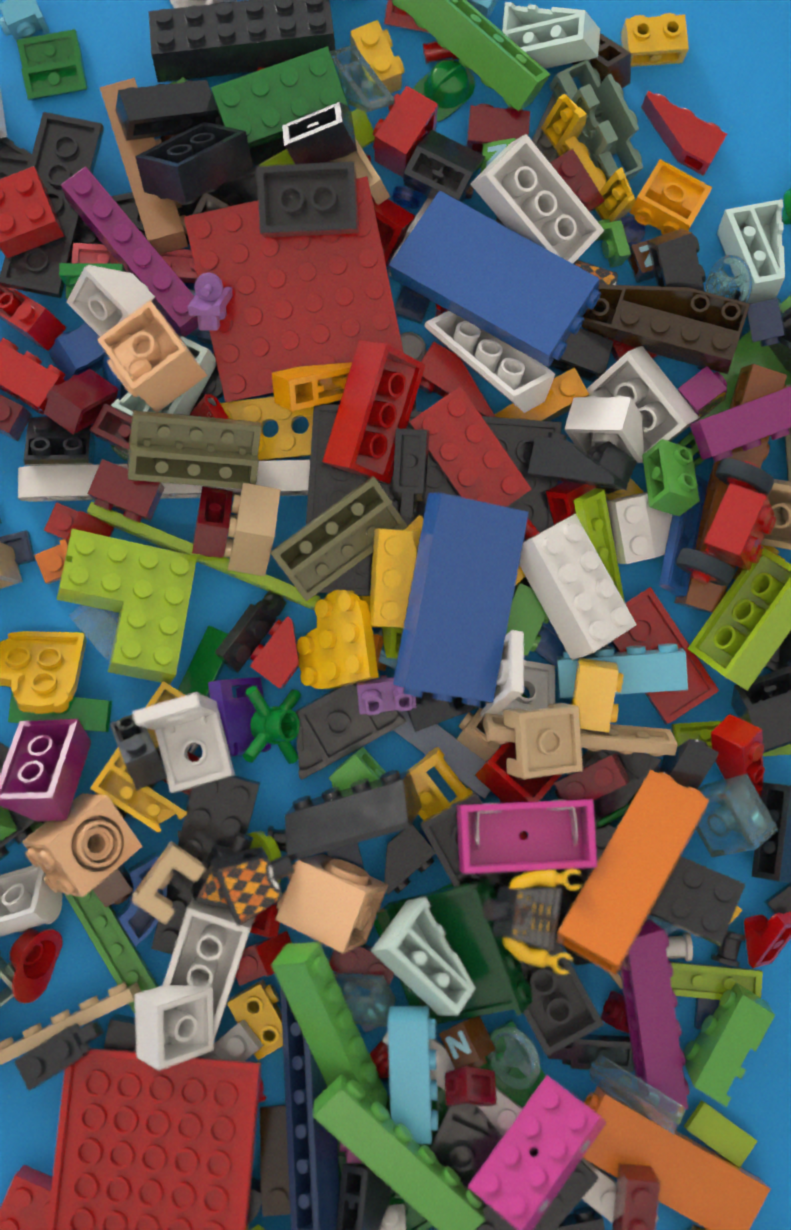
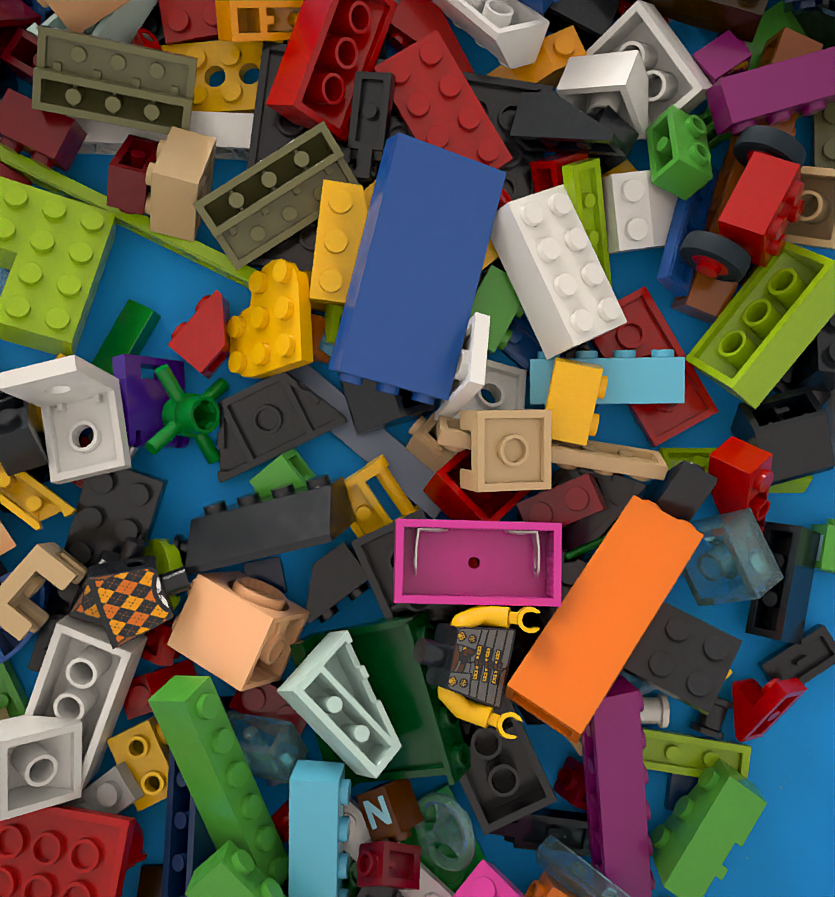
camera: 10 degrees right, 0 degrees up
black hinge [215,591,286,673] -> none
medium lavender hips [356,675,416,715] -> none

